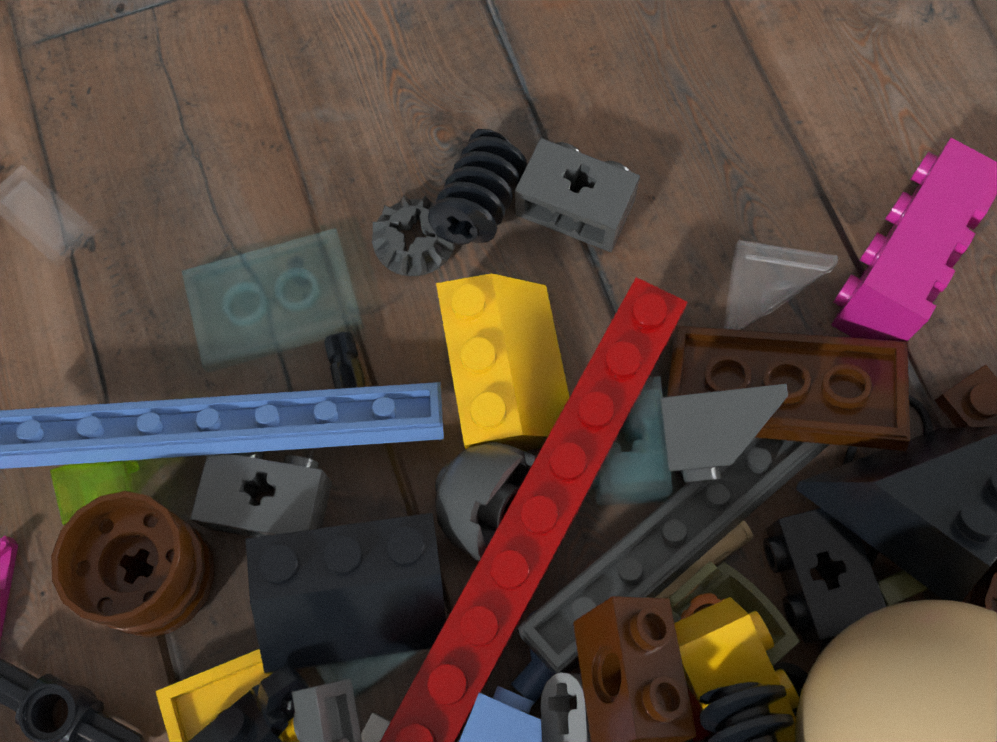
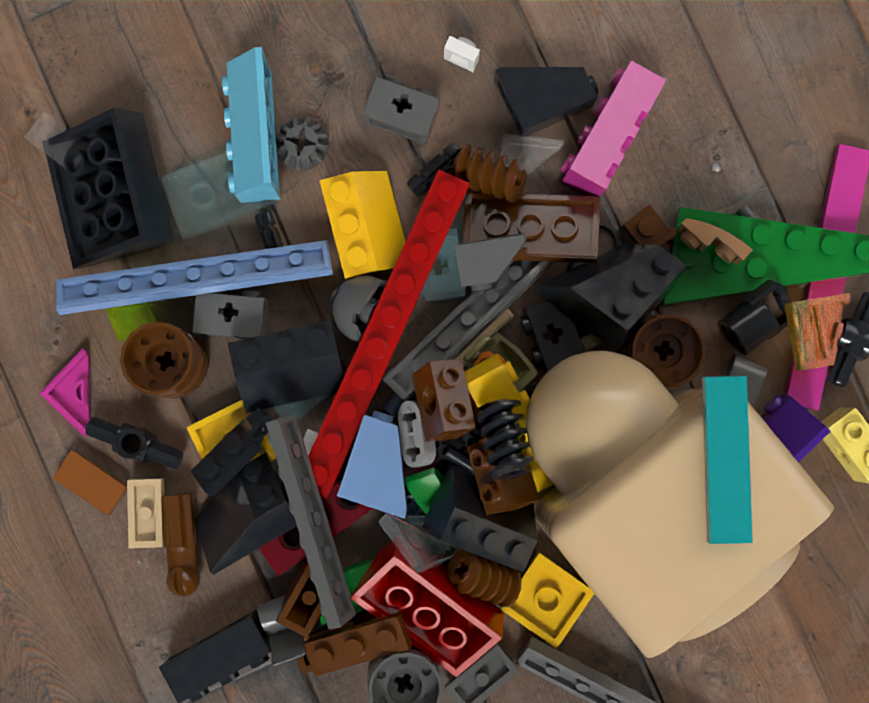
camera: 10 degrees left, 15 degrees up
black piece [428,129,527,245] -> none
none -> black slope [43,107,174,269]
none -> medium azure slope [222,47,280,203]
none -> black axle [407,143,461,197]
none -> white plate [444,36,480,72]
none -> reddish brown piece [451,143,527,203]
none -> black slope [494,67,599,139]

